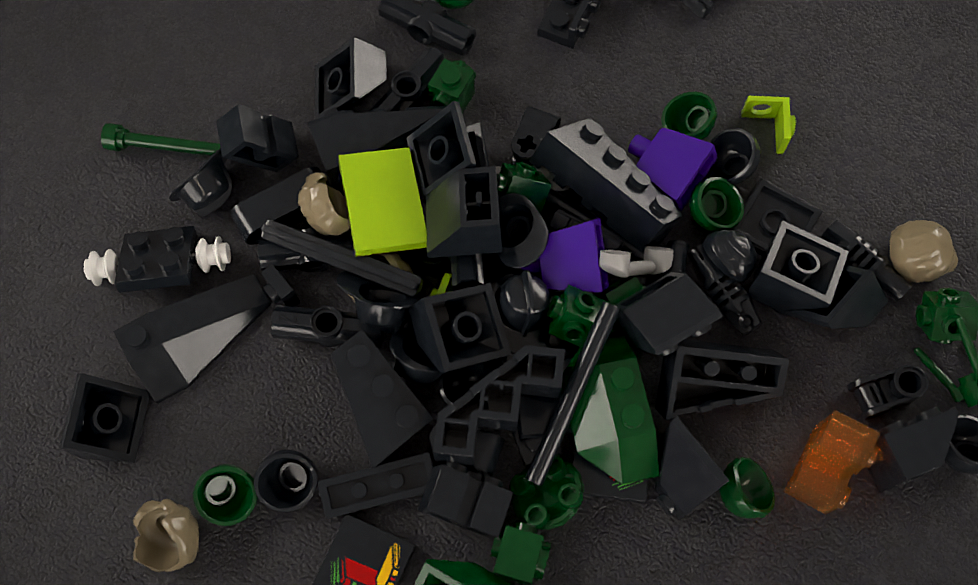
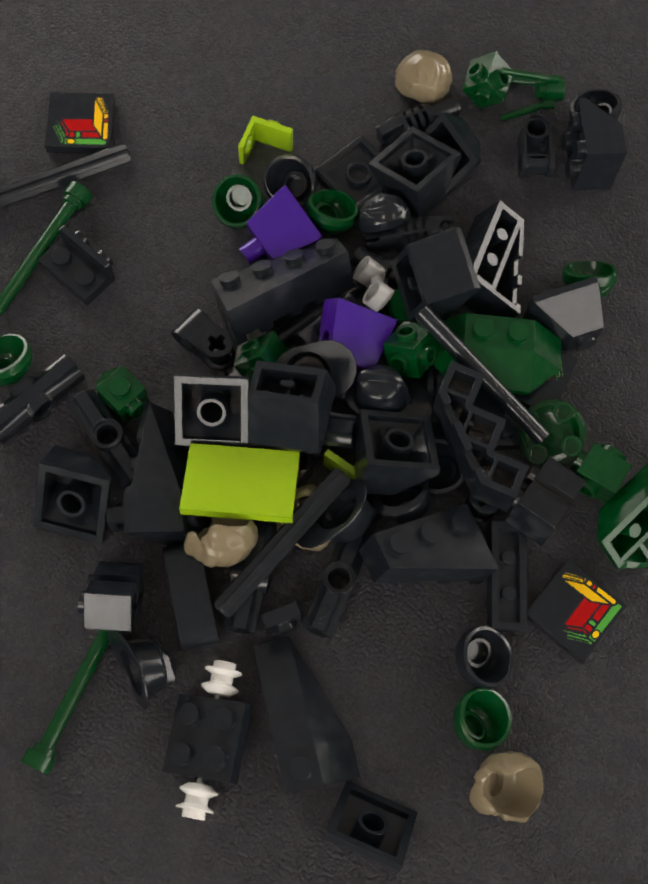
camera: 80 degrees left, 0 degrees up
clear orange brick [784,410,880,514] -> none

